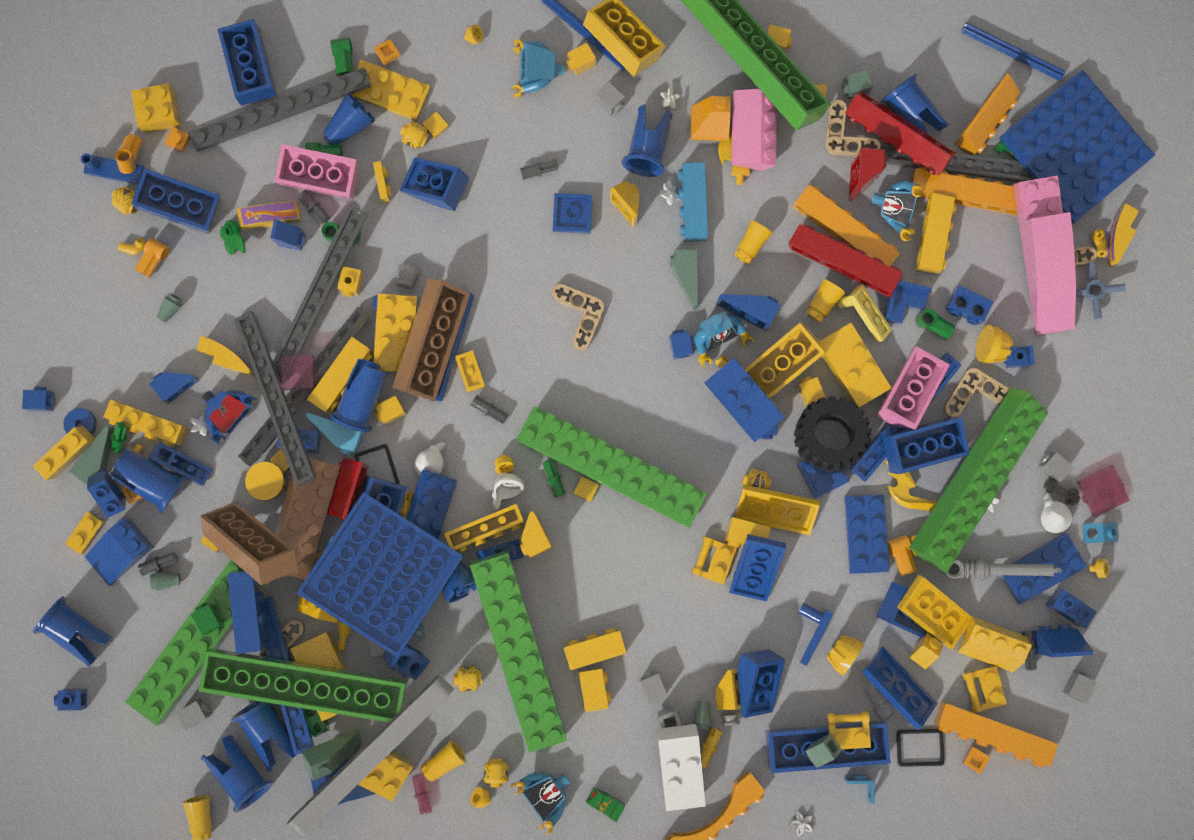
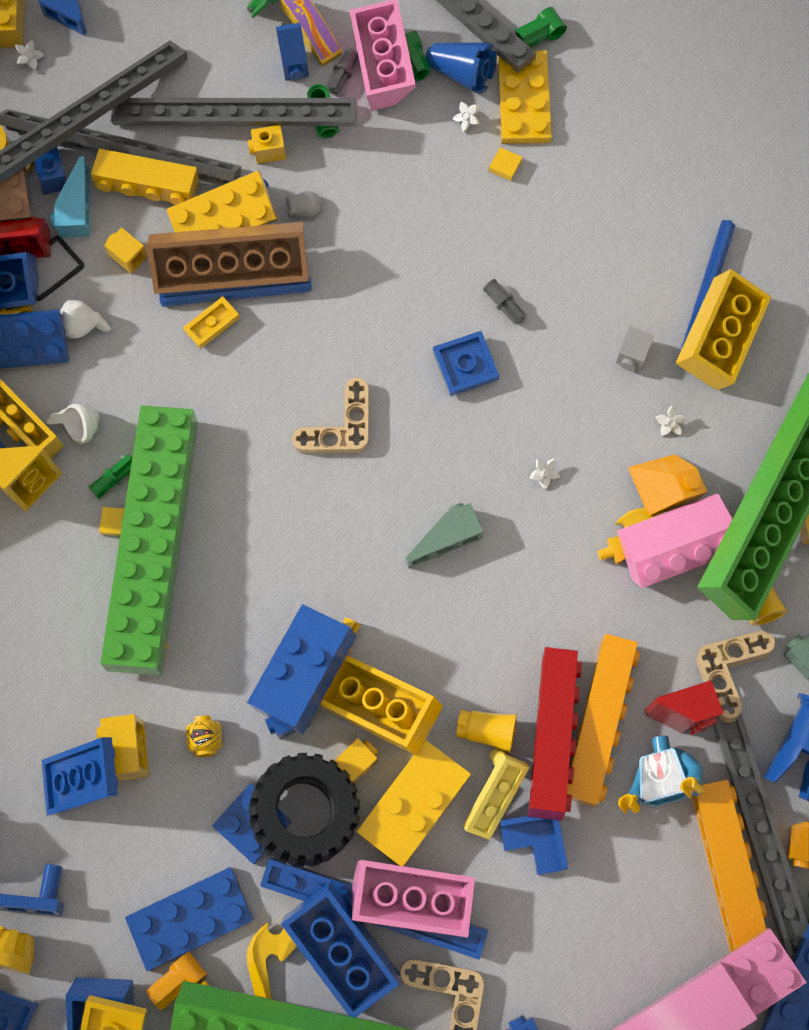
camera: 70 degrees right, 10 degrees down
yellow slope [196,336,254,376] -> none
torso [202,390,257,446] -> none
clear pink piece [282,354,314,391] -> none
blue piece [329,359,387,432] -> none
yellow plate [373,161,392,204] -> none
light orange plate [374,39,400,65] -> none
yellow head [400,121,429,149] -> none
blue slope [400,157,469,211] -> none
yellow tile [464,24,484,45] -> none
dark grey axle [471,395,508,424] -> none
yellow tile [494,454,514,474] -> none
dark azure torso [512,39,564,98] -> none
yellow brick [566,43,596,75] -> none
yellow slope [610,180,640,227] -> none
blue piece [621,104,673,177] -> none
blue brick [669,329,695,360] -> none
dark azure brick [678,162,708,242] -> none
yellow plate [691,536,737,585] -> none
dark azure torso [694,311,754,368] -> none
blue slope [716,294,781,331] -> none
yellow plant [734,220,773,265] -> none
yellow plate [735,484,820,535] -> none
red brick [845,91,956,175] -> none
yellow brick [915,193,957,275] -> none
green piece [915,309,956,341] -> none
blue brick [945,285,994,325] -> none
yellow piece [976,325,1013,363] -> none
none -> white plant [453,102,480,132]

